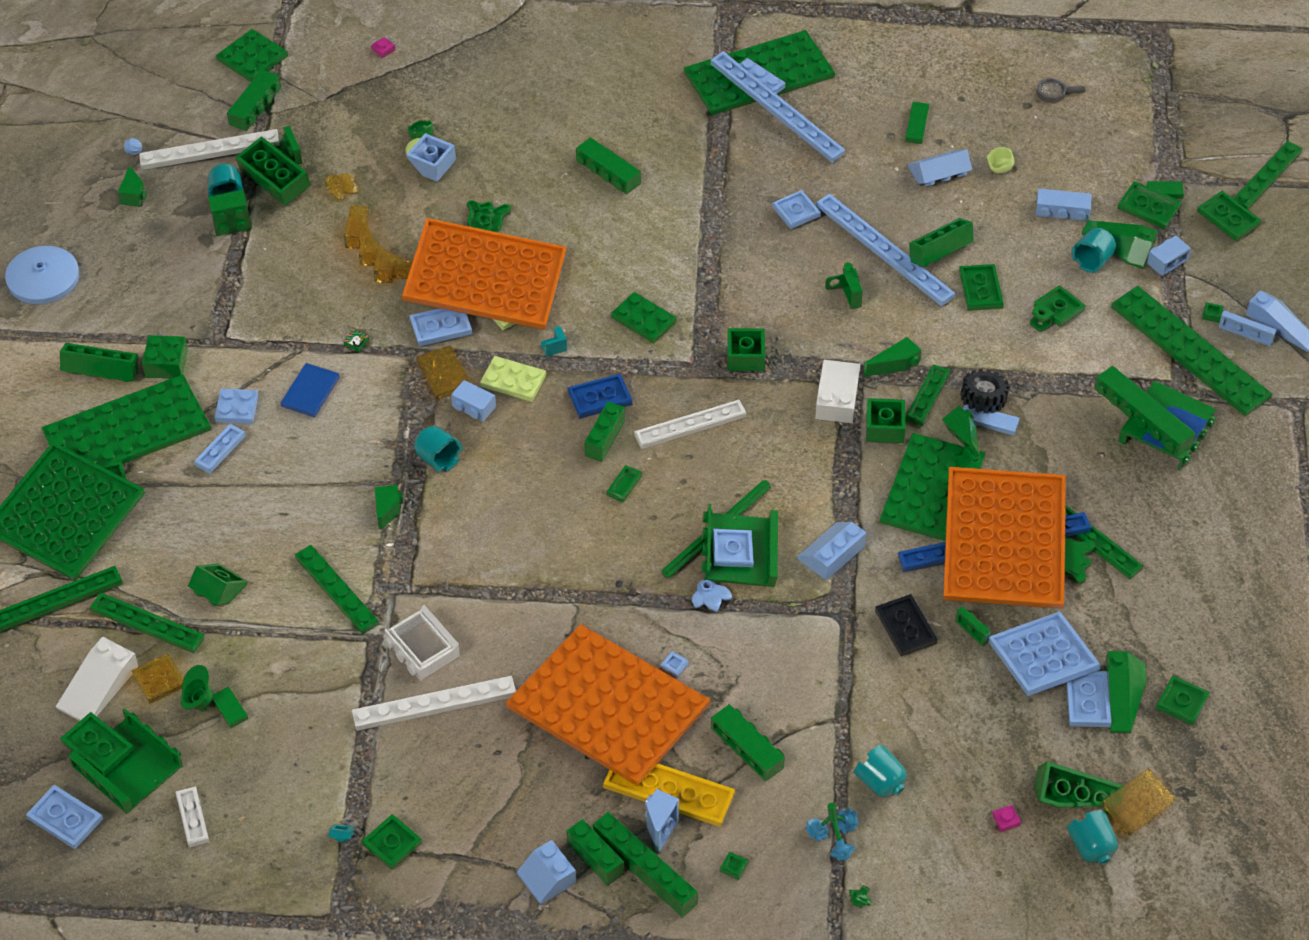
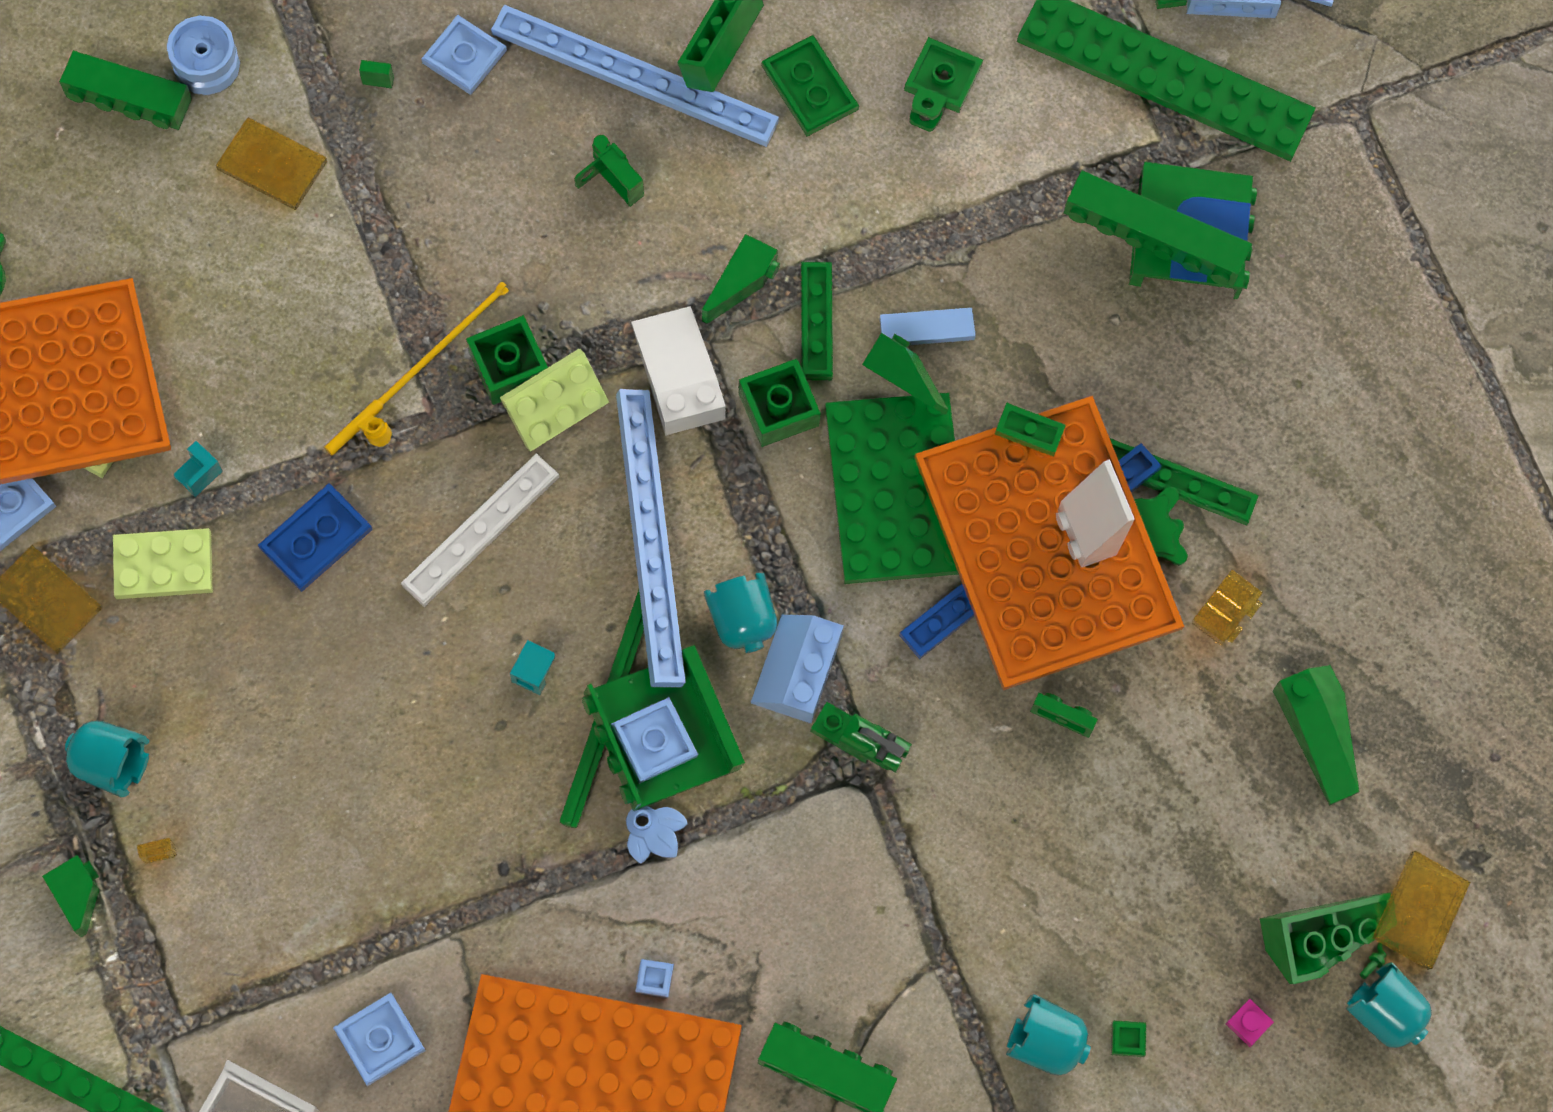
camera: 30 degrees left, 20 degrees up
light blue brick [451,380,496,422] -> none
green brick [584,401,625,462] -> none
green tile [607,465,642,503] -> none
green plate [611,292,677,344] -> none
black plate [875,594,938,657] -> none
black wheel [960,369,1010,413] -> none
light blue plate [989,611,1100,696] -> none
light blue plate [1066,671,1111,727] -> none
green plate [1155,675,1210,726] -> none
none -> clear yellow tile [137,838,177,864]
none -> light blue wheel [167,15,240,95]
none -> clear yellow tile [216,117,327,210]
none -> yellow piece [324,282,509,456]
none -> light blue plate [333,993,426,1086]
none -> green tile [359,60,394,88]
none -> yellowish green plate [500,349,609,451]
none -> teal panel [510,640,556,695]
none -> light blue plate [616,389,686,687]
none -> teal cylinder [703,573,777,653]
none -> green plate [810,702,912,773]
none -> green plate [995,403,1066,457]
none -> white slope [1056,460,1135,568]
none -> green tile [1111,1020,1146,1057]
none -> clear yellow brick [1192,570,1263,646]

